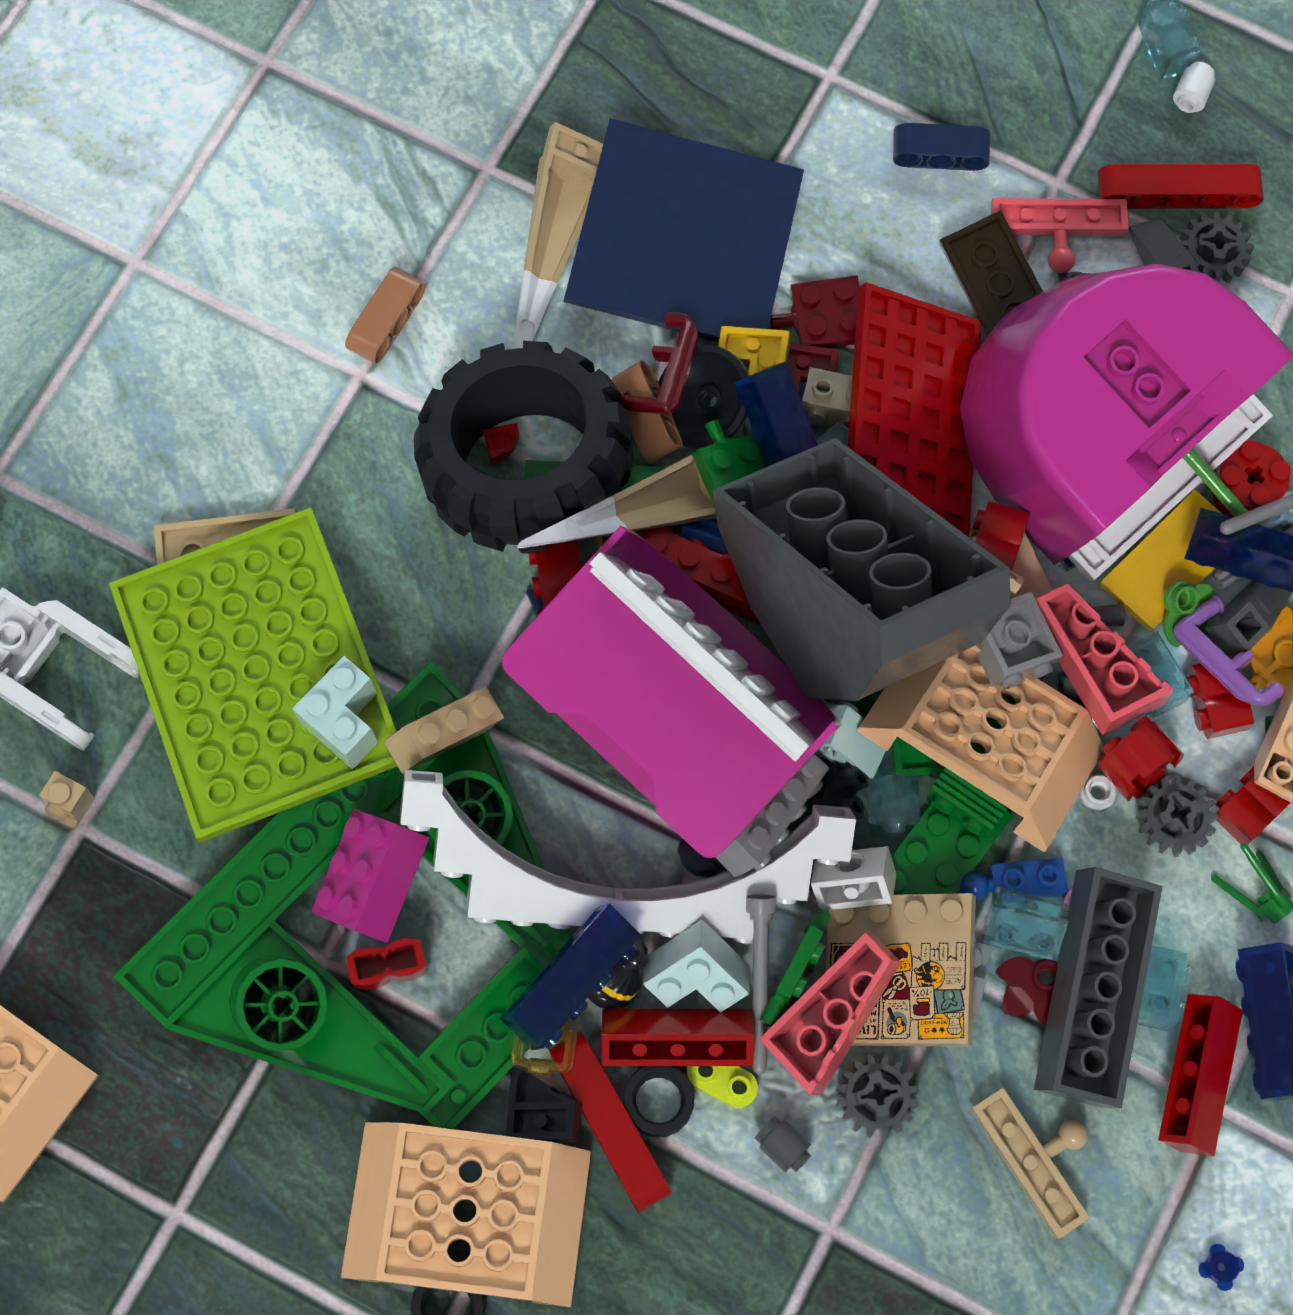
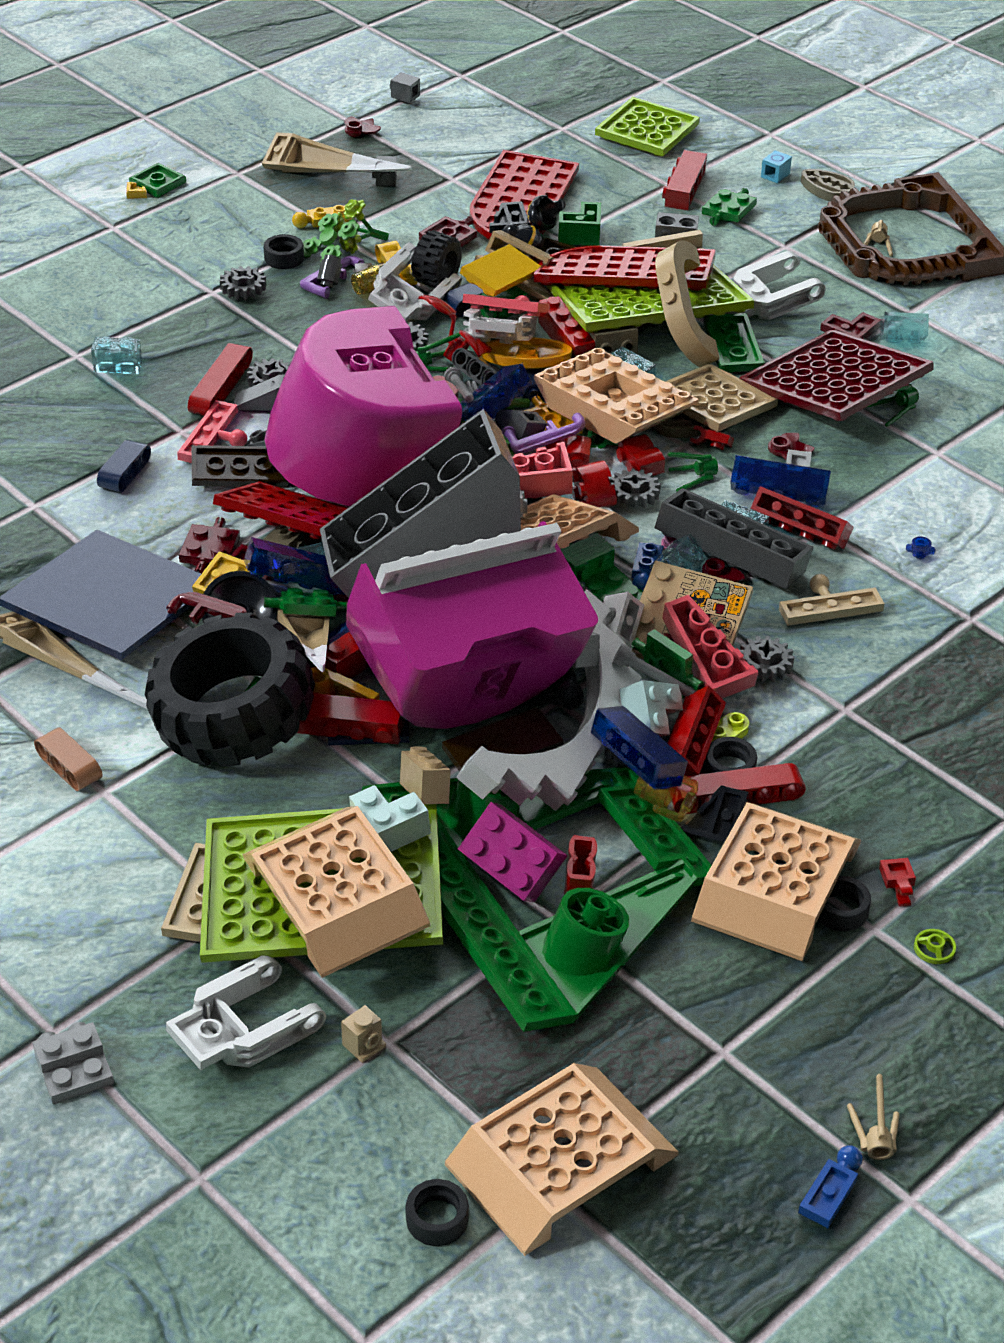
camera: 70 degrees left, 30 degrees down
dark grey brick [755,1116,811,1173] -> none
white brick [1173,62,1215,113] -> none
none -> light nougat slope [243,806,430,978]
none -> dark brown tile [442,707,564,772]

